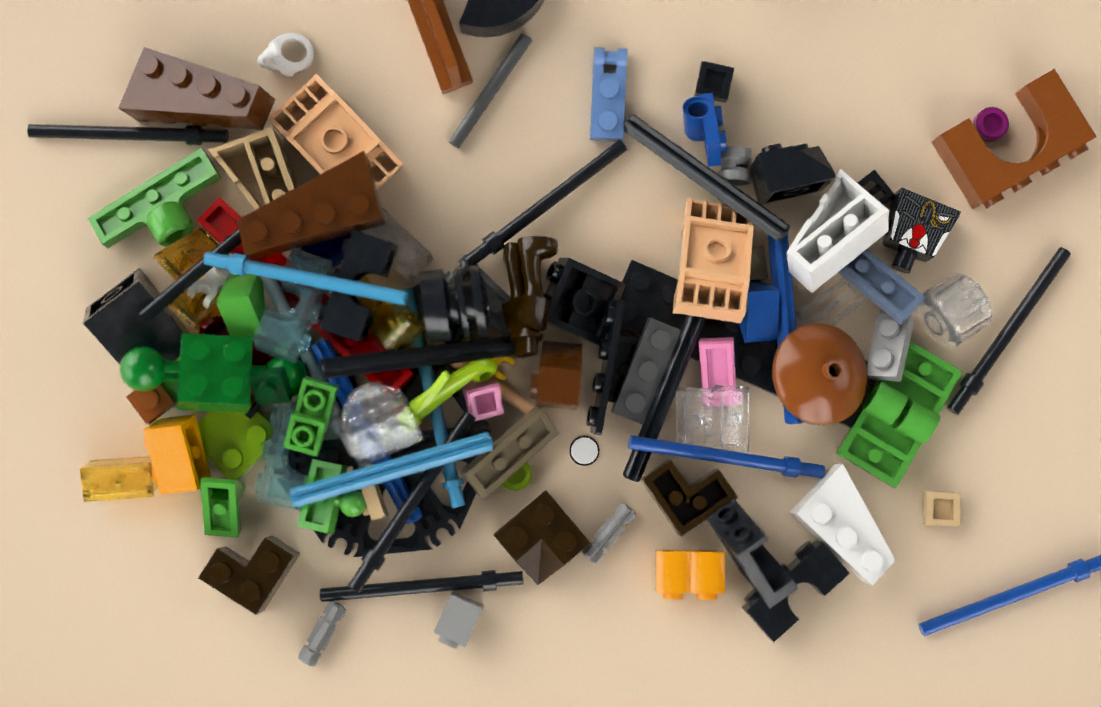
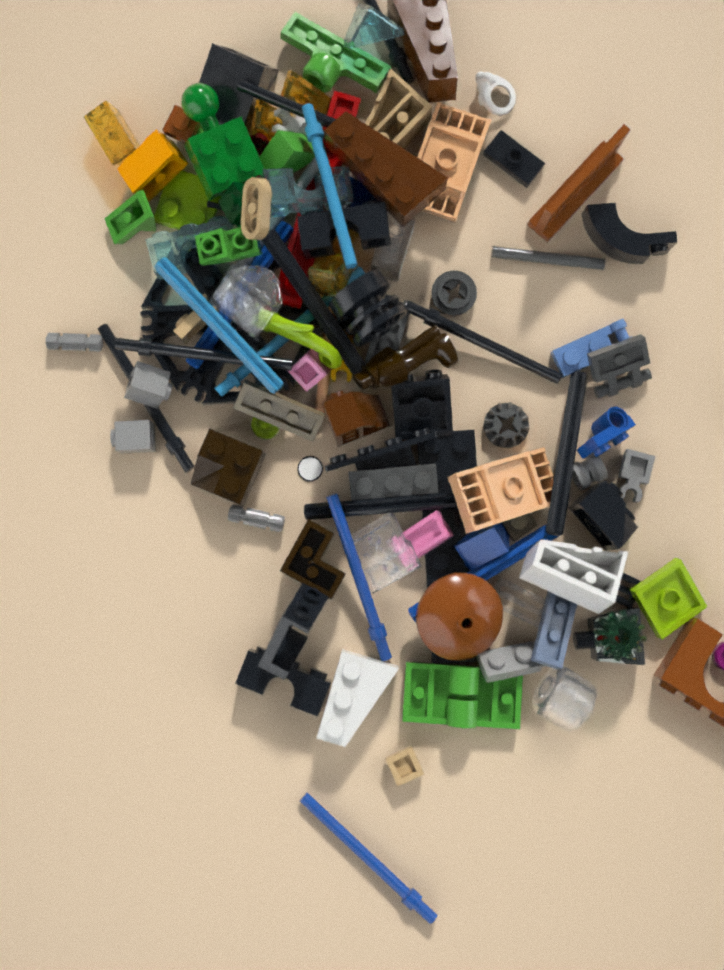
camera: 65 degrees right, 0 degrees up
dark brown brick [198,535,301,615] -> none
bright green plate [298,459,367,534] -> none
light orange brick [655,550,725,600] -> none
black plate [694,61,734,103] -> none
black bar [947,247,1071,415] -> none
none -> light grey brick [124,361,172,409]
none -> tan plate [241,177,272,240]
none -> clear light blue slope [344,3,405,49]
none -> dark grey gear [431,270,477,316]
none -> black plate [483,130,545,188]
none -> dark grey gear [484,402,530,448]
none -> dark grey plate [587,334,652,398]
none -> clear green gear [594,610,647,661]
none -> light grey plate [618,449,655,503]
none -> lime plate [630,558,708,640]

